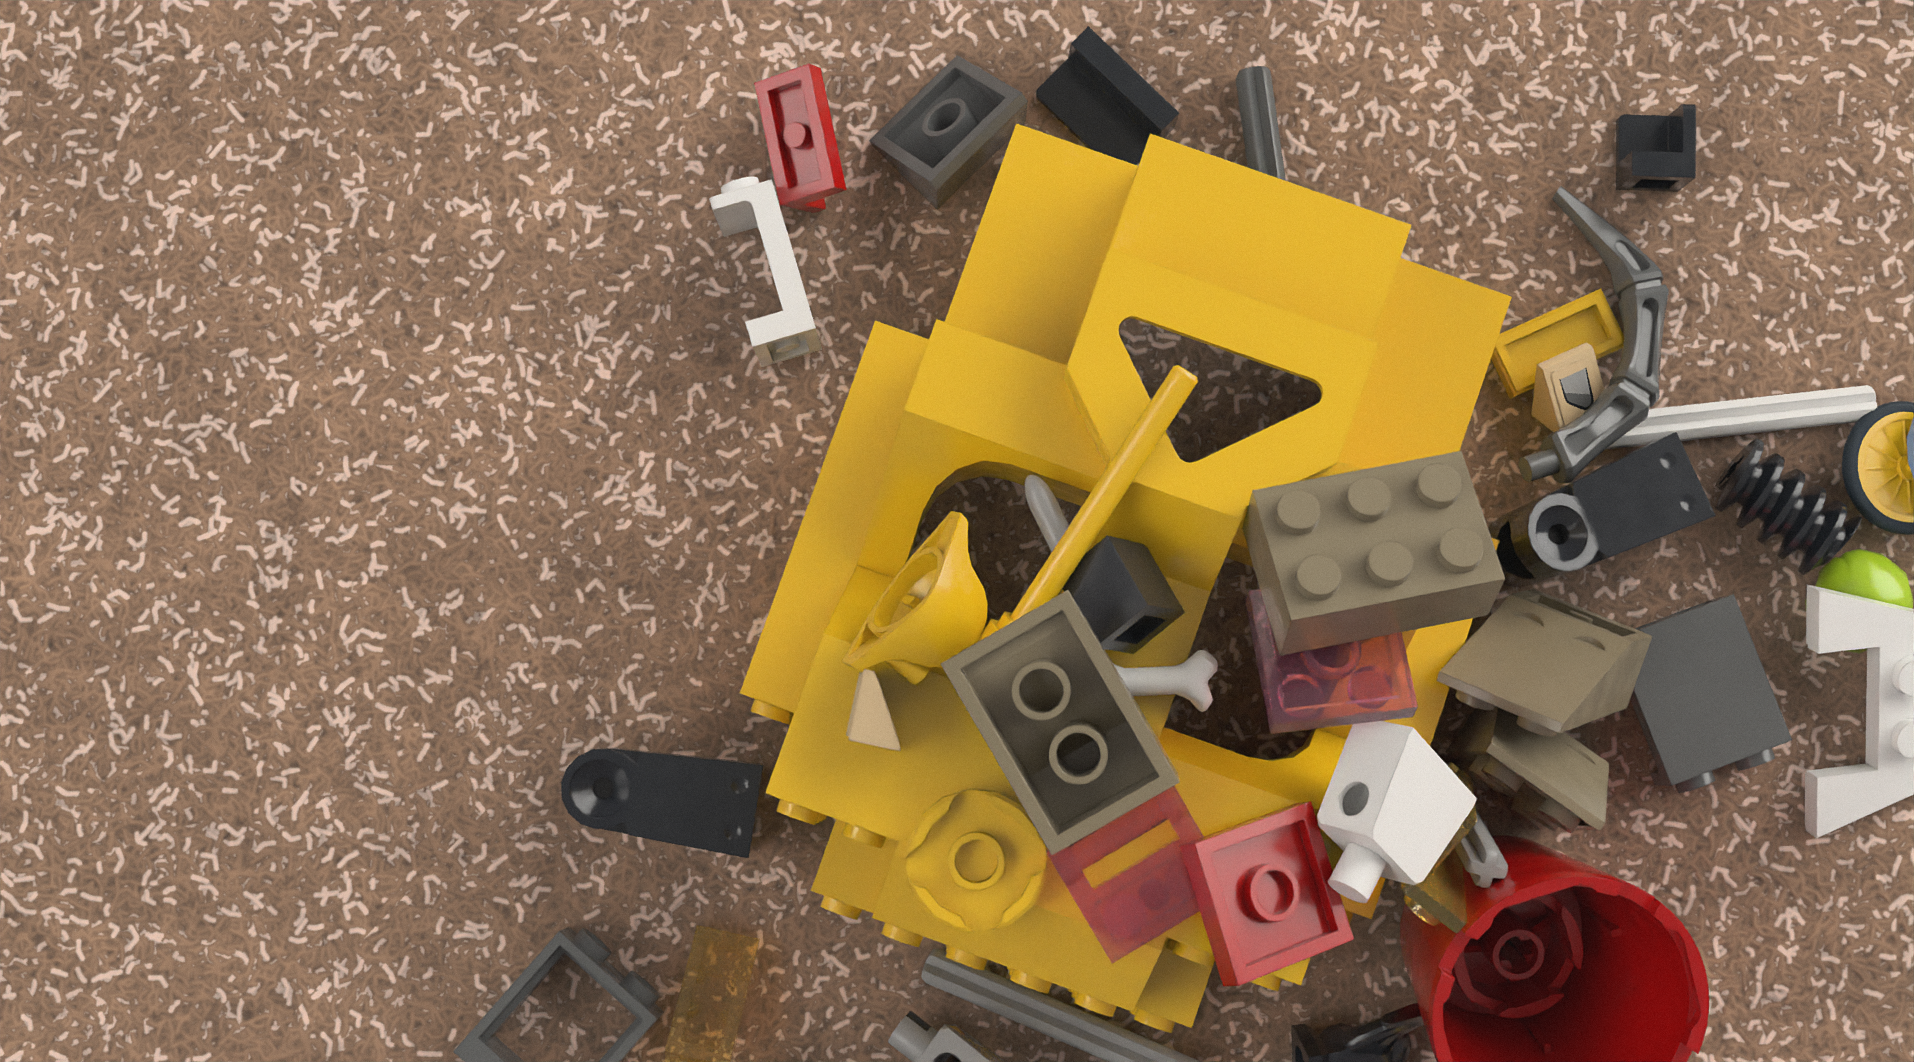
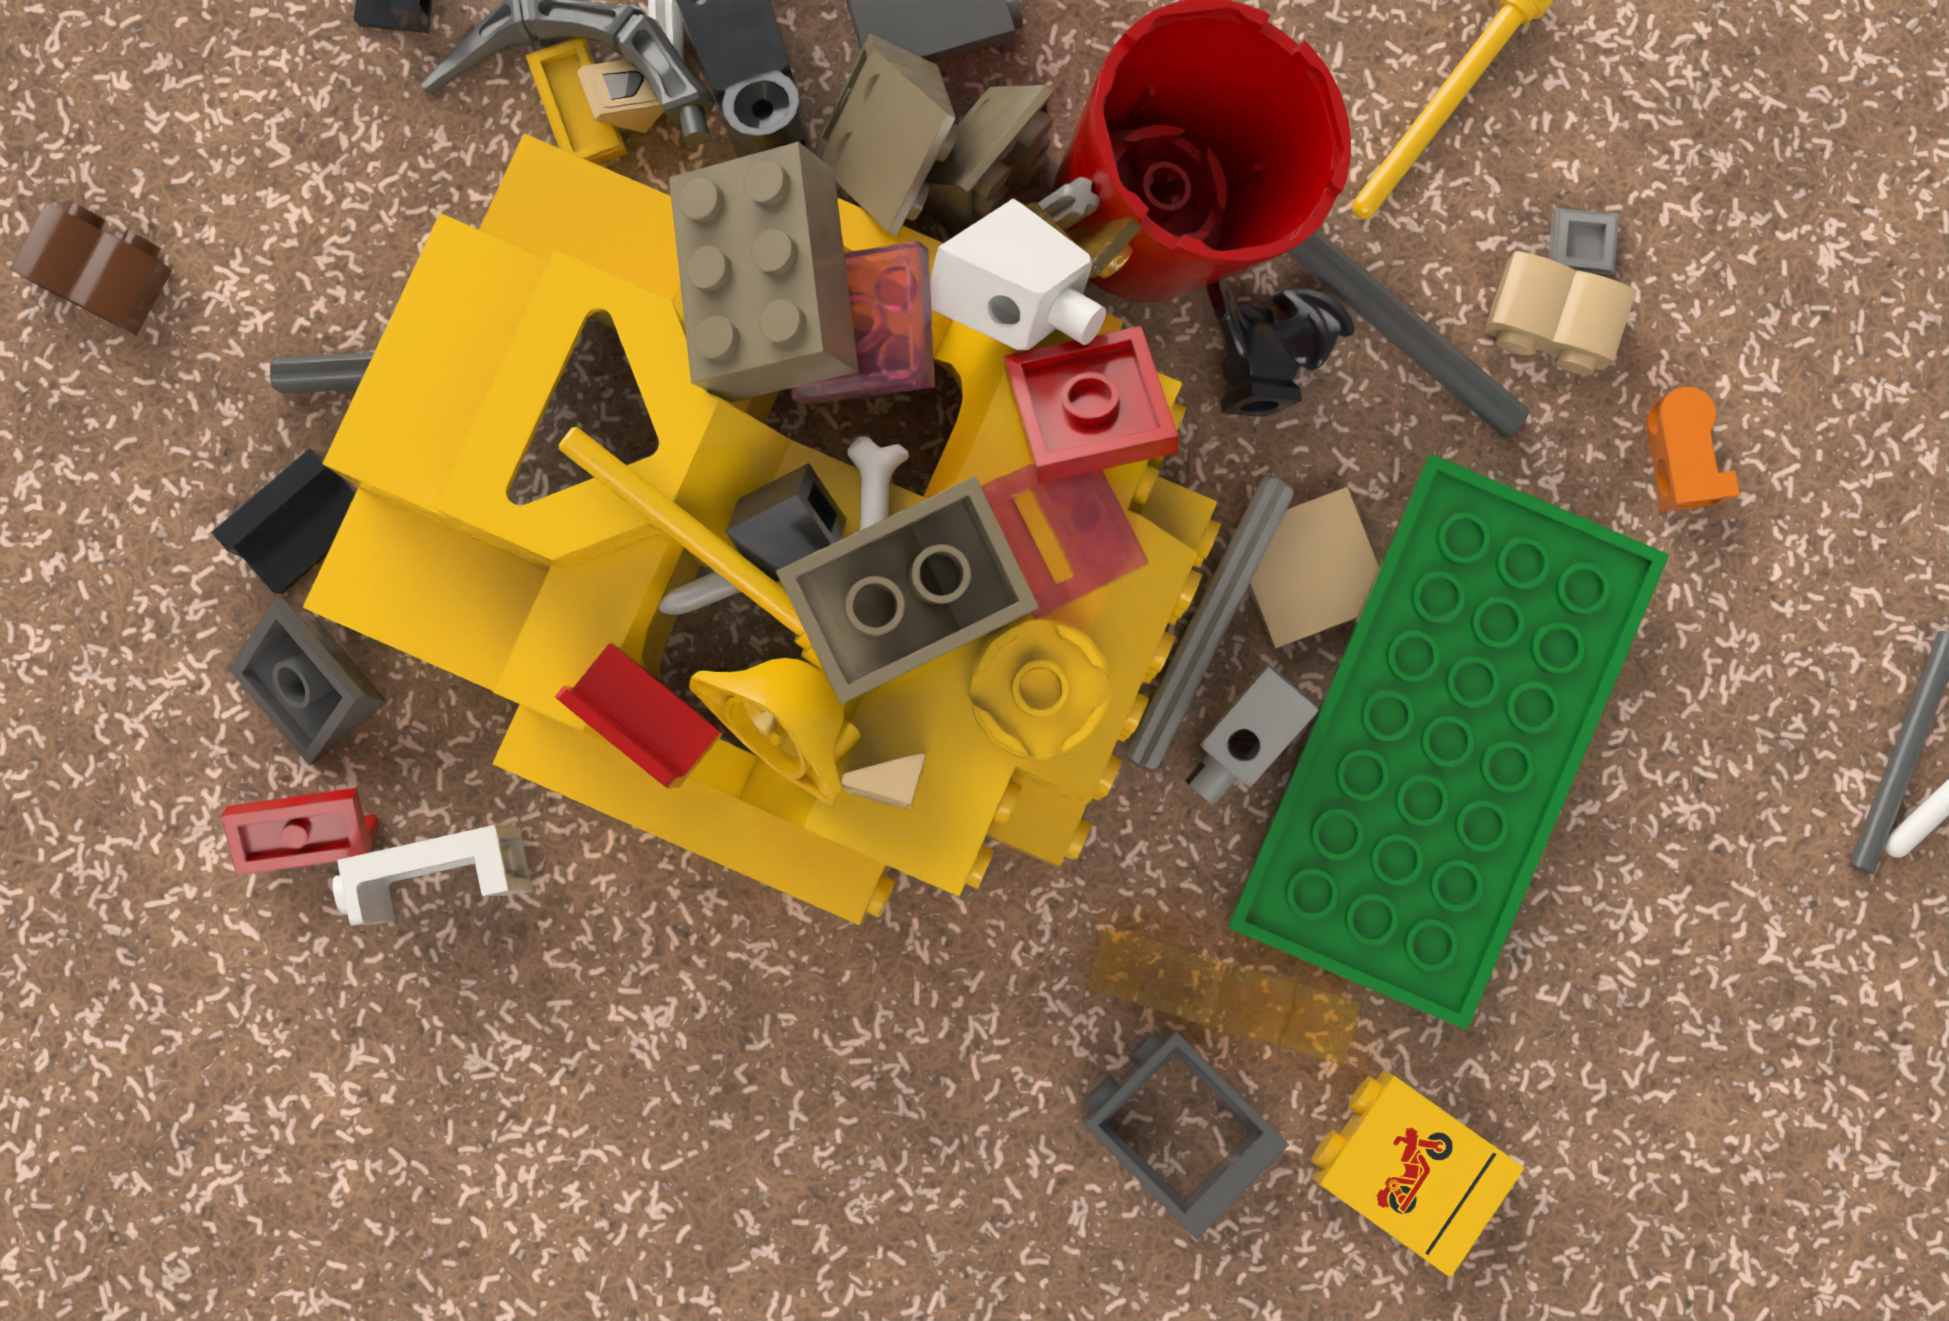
camera: 85 degrees left, 0 degrees up
black piece [561,748,763,858] -> none
none -> red panel [554,642,724,788]

